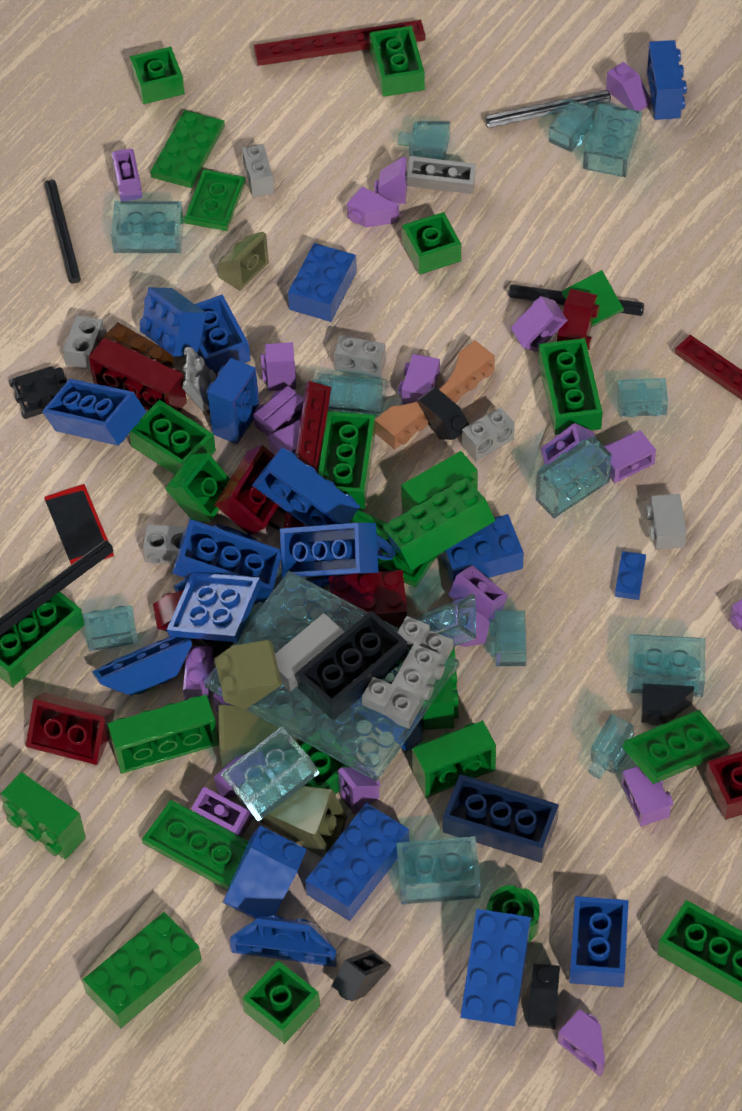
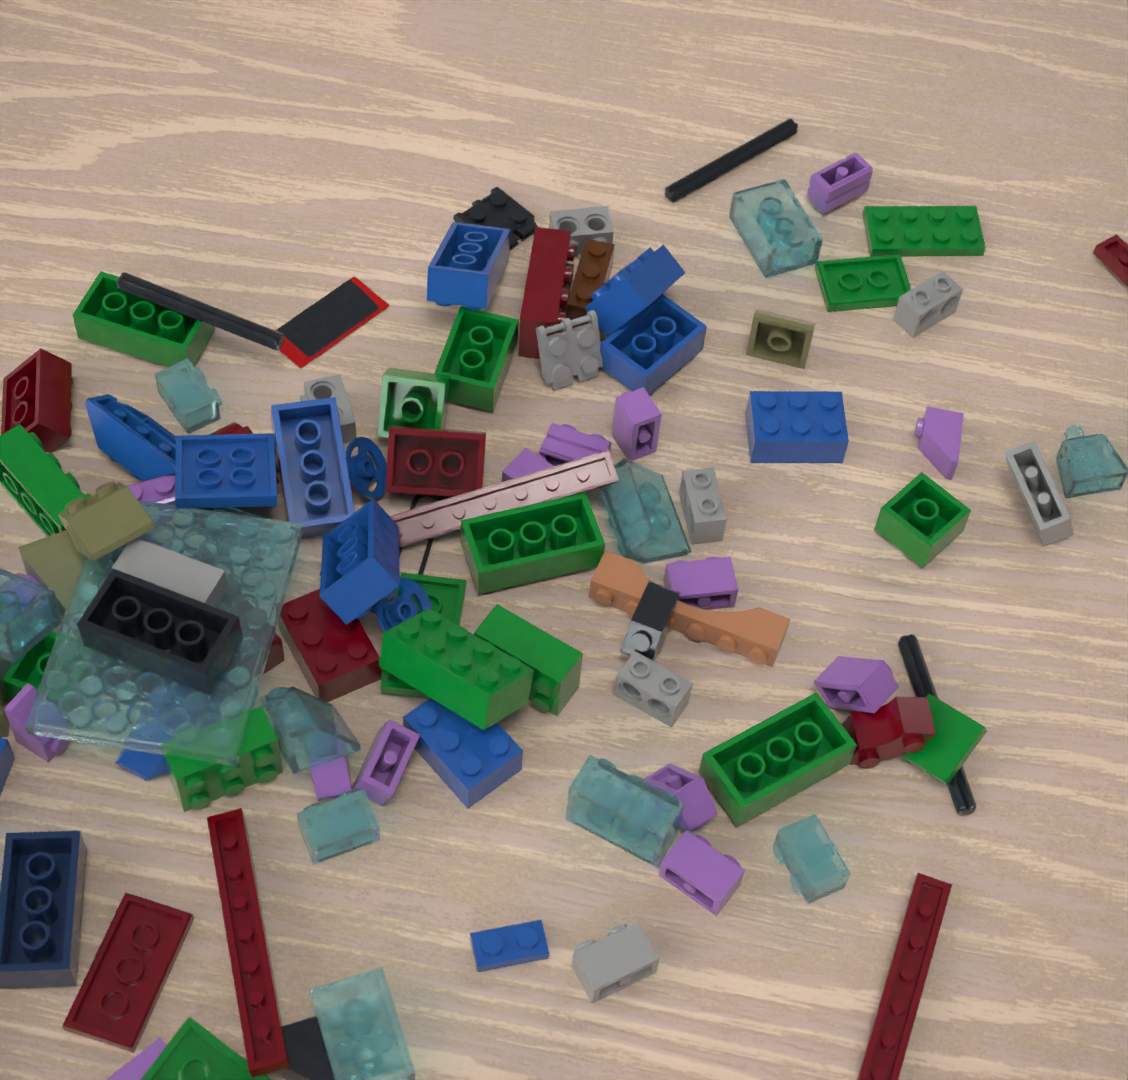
camera: 60 degrees right, 0 degrees up
green brick [130,46,185,104] -> none
blue brick [206,358,259,444] -> none
blue brick [252,447,360,527] -> none
light grey bracket [362,616,454,729] -> none
medium lavender slope [375,157,407,204] -> none
green brick [412,721,496,798] -> none
clear light blue torso [587,714,634,779] -> none
none -> dark red tile [62,892,194,1053]
none -> dark red plate [207,808,290,1078]

